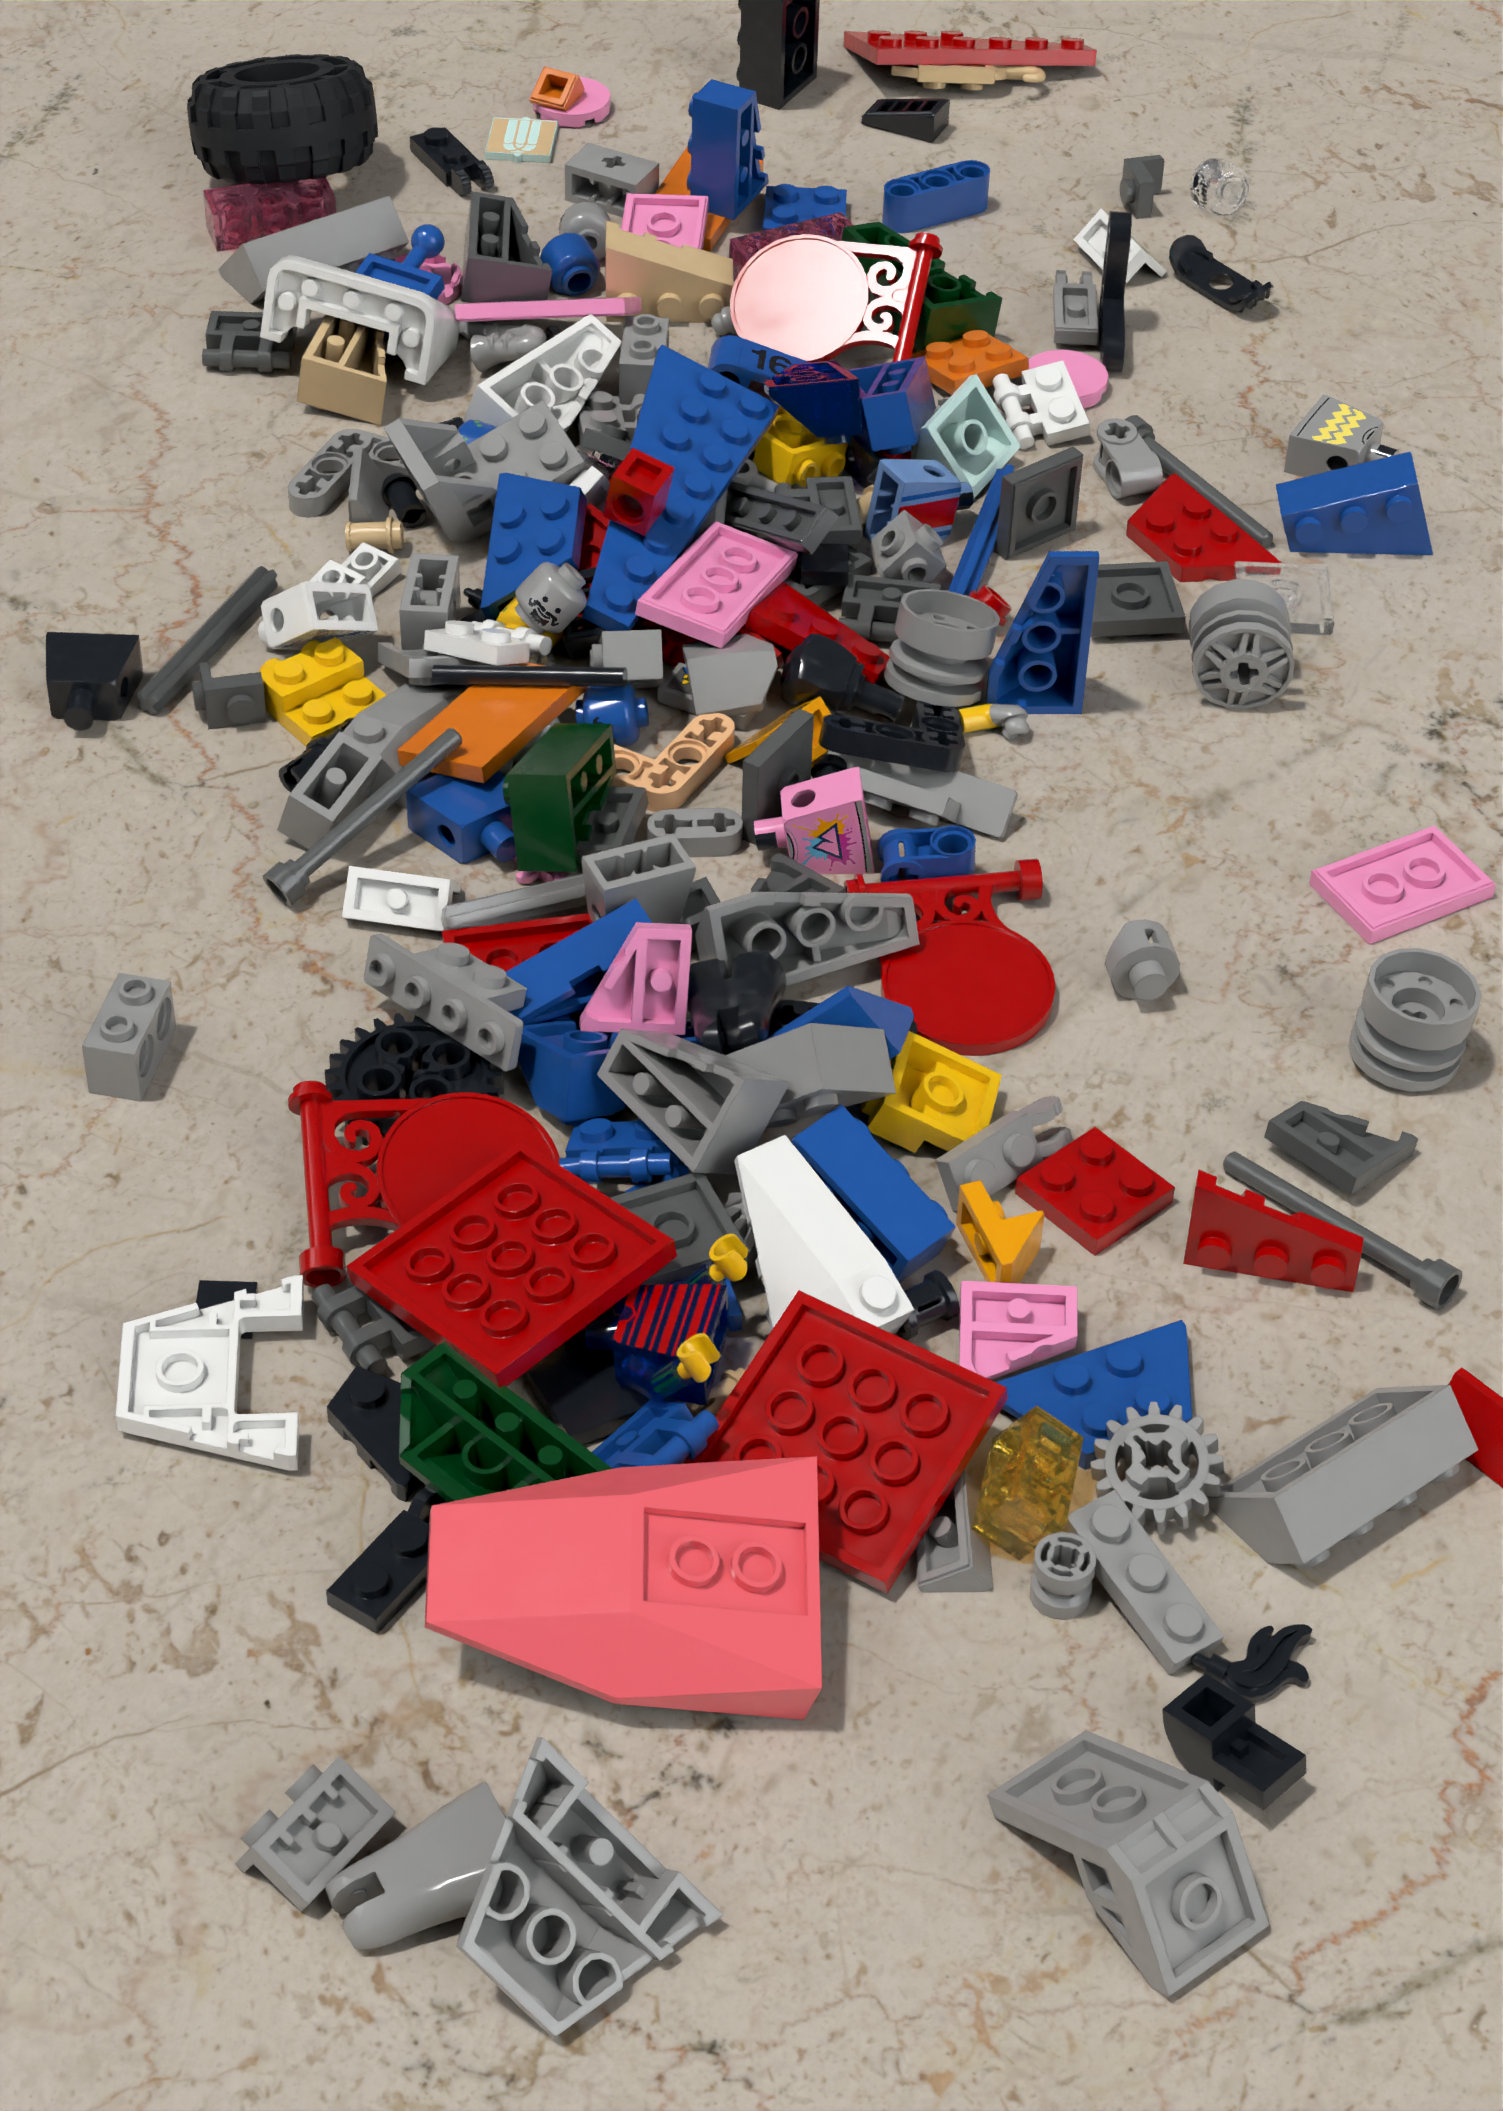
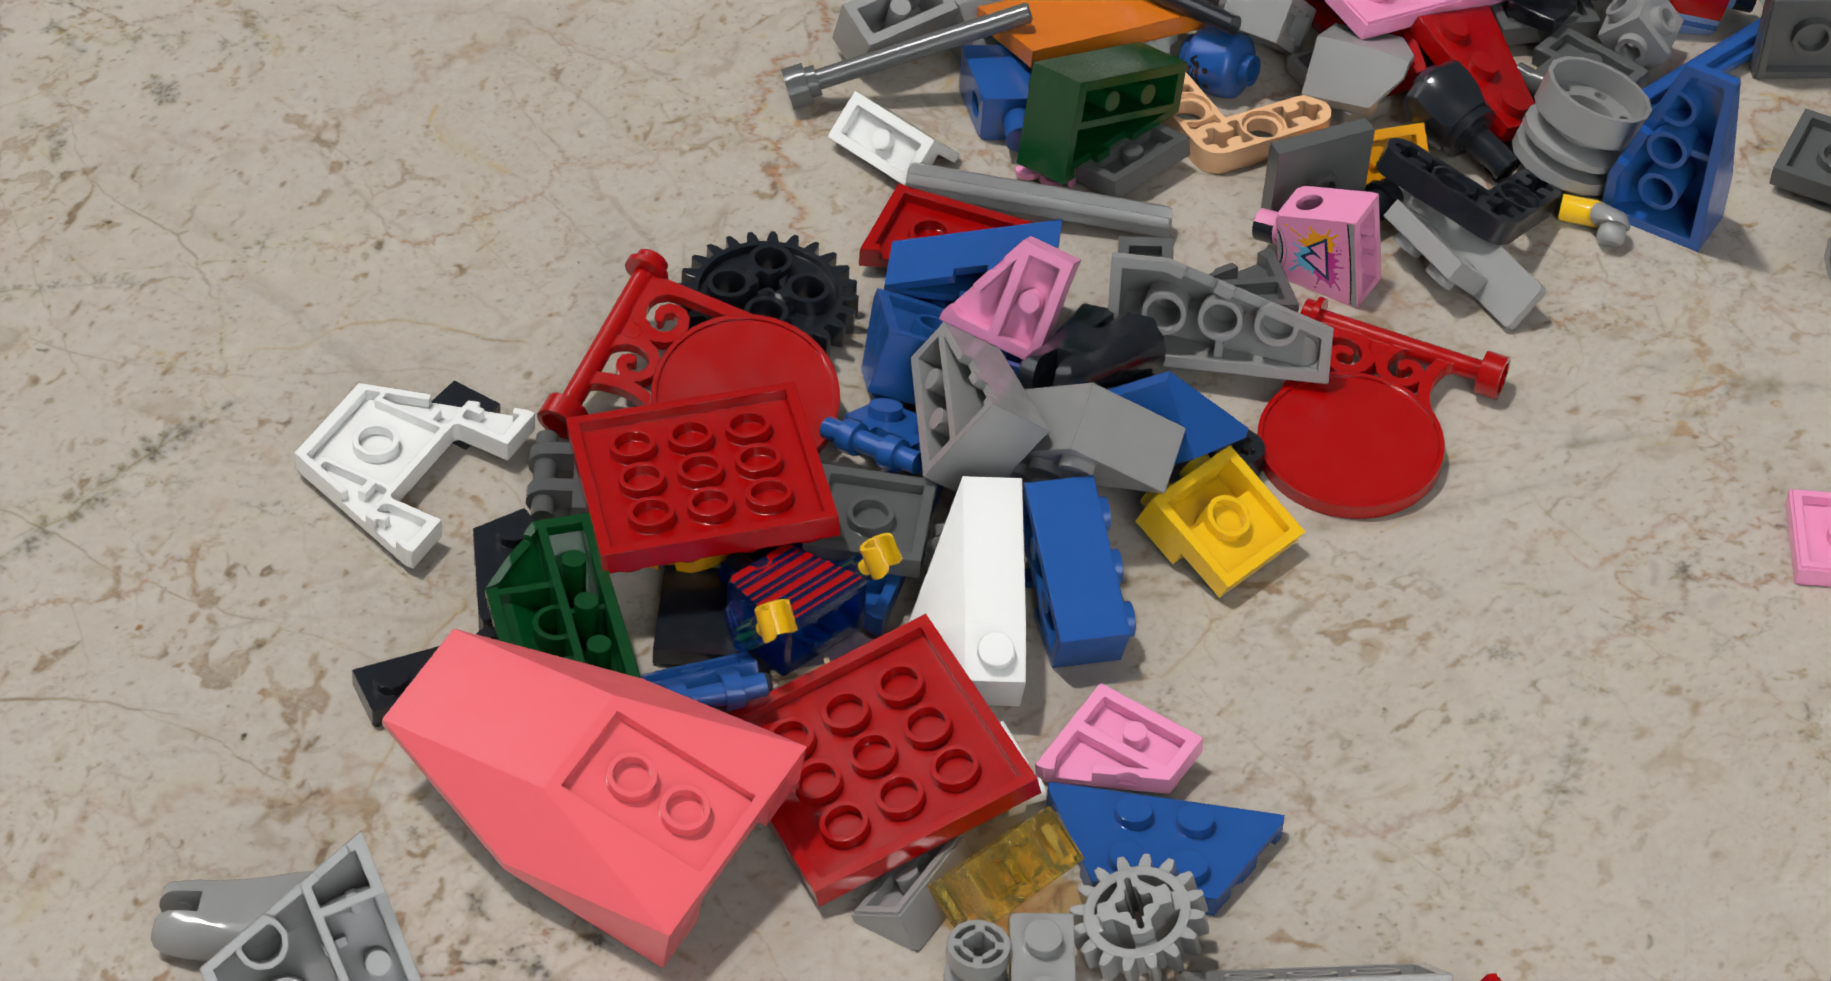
camera: 30 degrees right, 0 degrees up
light grey brick [82,973,176,1102] -> none
light grey bracket [235,1756,396,1911] -> none
light grey bracket [364,933,527,1071] -> none
light grey torso [582,834,696,924] -> none
light grey beam [647,808,743,857] -> none
blue piece [877,825,976,882] -> none
black bush [896,1270,960,1341] -> none
light grey hinge [936,1096,1073,1211] -> none
light orange slope [956,1180,1044,1283] -> none
red plate [1015,1127,1175,1256] -> none
light grey piece [1104,919,1180,1000] -> none
red wing [1183,1169,1364,1292] -> none
dark grey piece [1223,1151,1462,1310] -> none
dark grey wing [1264,1101,1419,1195] -> none
light grey wheel [1348,948,1481,1092] -> none

